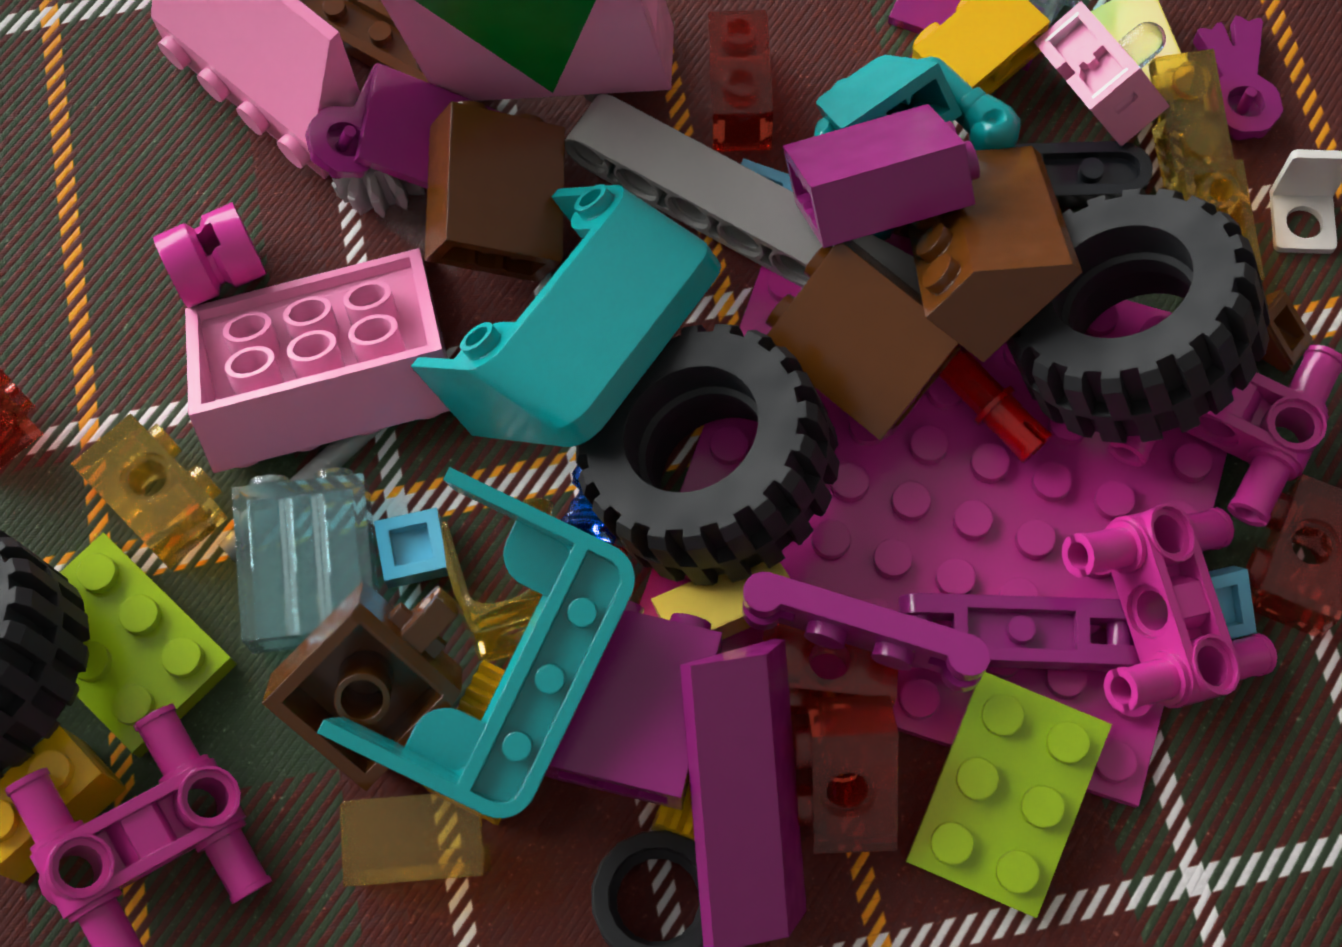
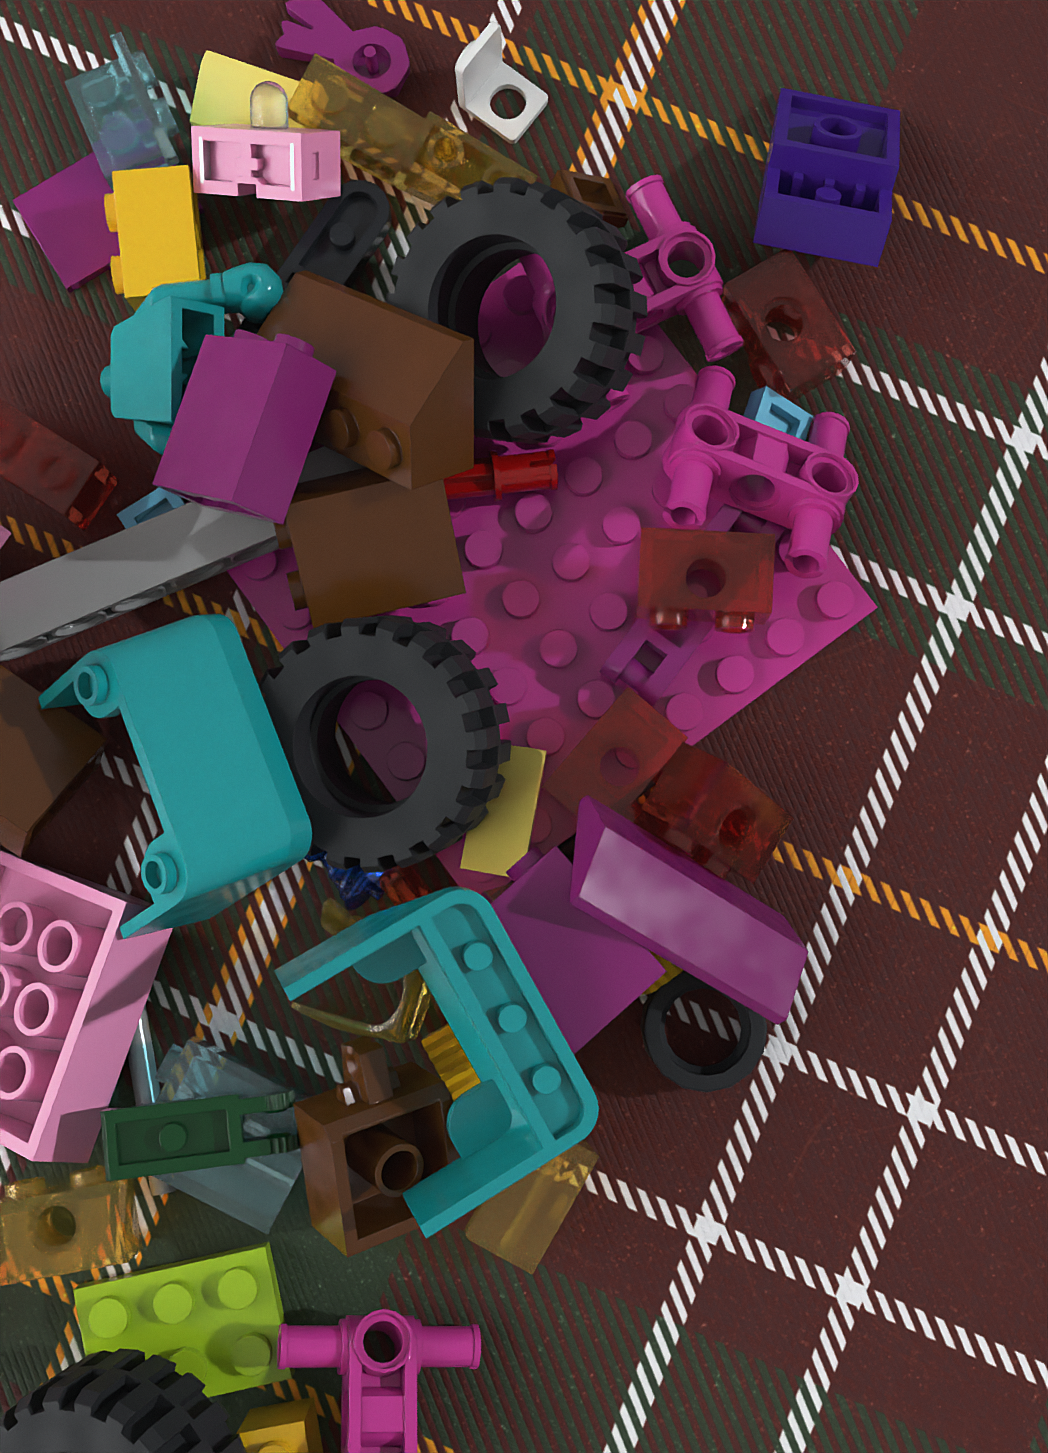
camera: 55 degrees left, 15 degrees up
medium azure plate [374,507,452,589] -> none
magenta plate [742,571,991,693] -> none
lime plate [905,672,1112,918] -> none
none -> dark green hinge [100,1090,300,1181]
none -> clear red brick [635,527,775,634]

